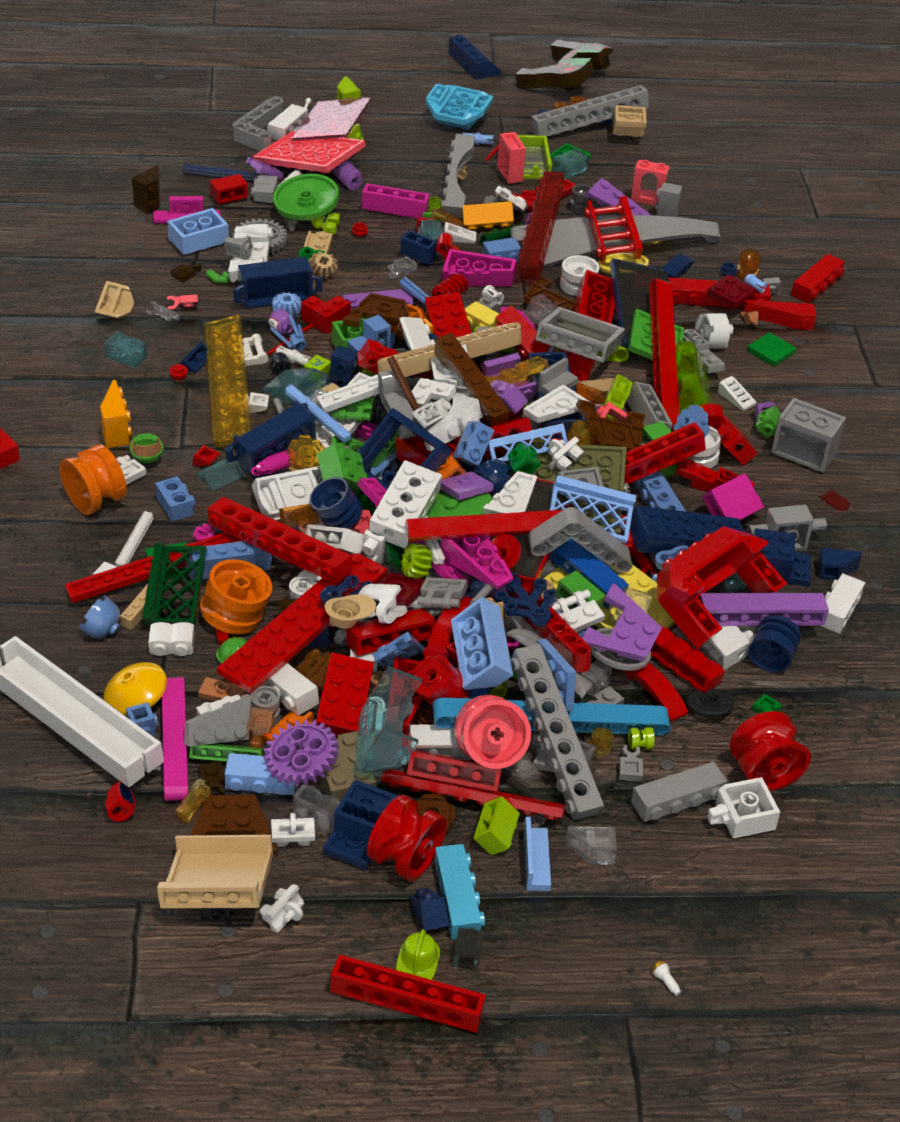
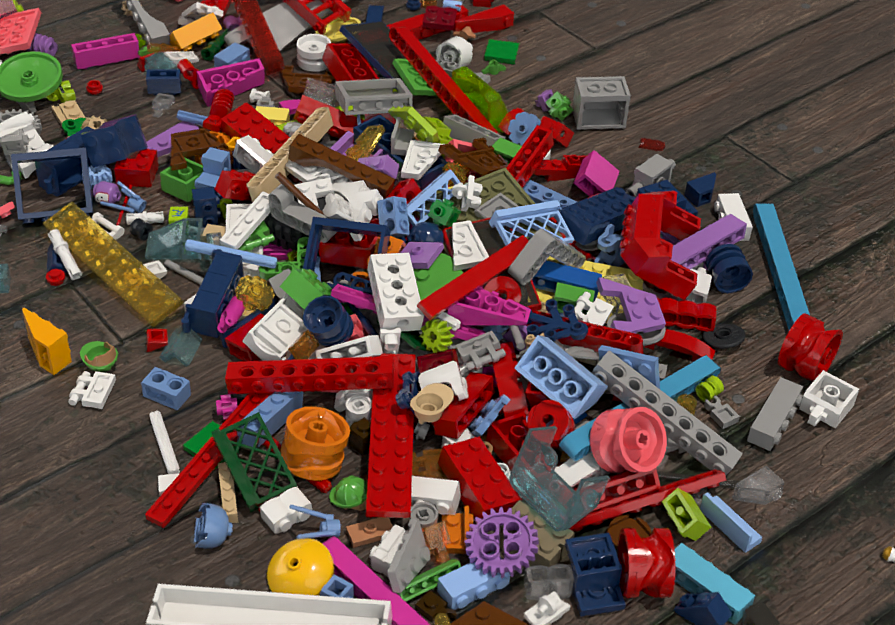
camera: 35 degrees left, 0 degrees up
orange piece [59,444,127,515] -> none
white slope [718,376,757,411] -> none
green tile [751,694,782,714] -> none
none -> dark blue window [11,148,94,223]
none -> white pin [48,229,82,280]
none -> dark blue bracket [81,114,148,168]
none -> red slope [203,103,230,133]
none -> medium blue plant [289,505,340,539]
none -> lime wing [388,106,439,143]
none -> bright green piece [482,59,506,75]
none -> dark azure beam [753,204,810,330]

